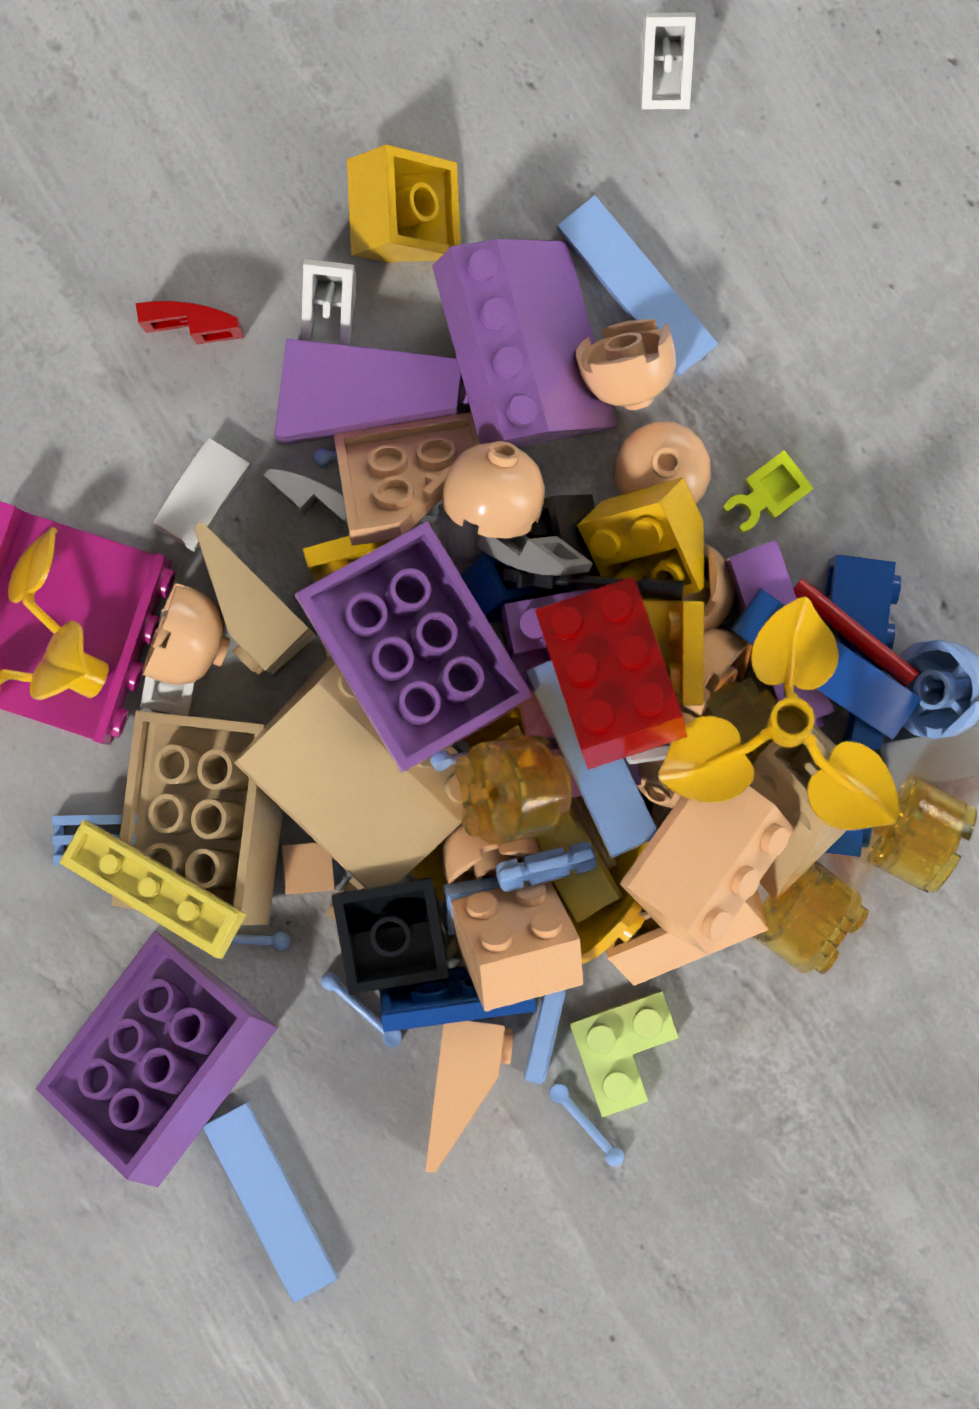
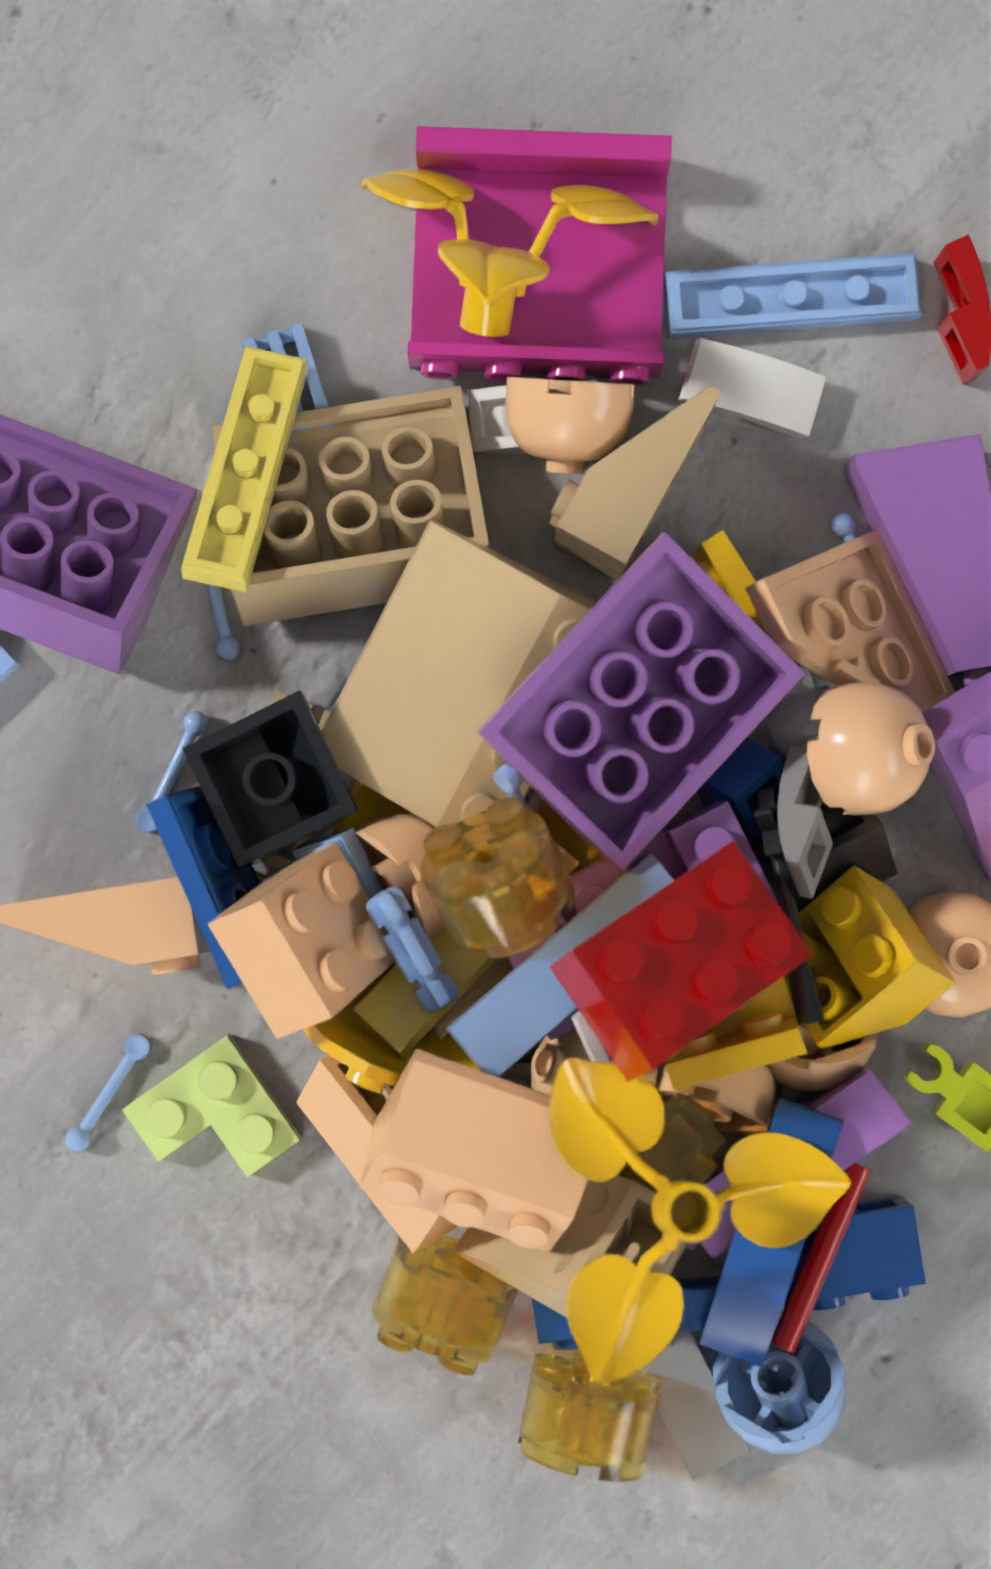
camera: 80 degrees right, 0 degrees up
light grey slope [264,468,348,527] -> none
light nougat tile [282,842,336,895] -> none
light blue tile [524,990,566,1085] -> none
none -> light blue tile [665,253,922,339]

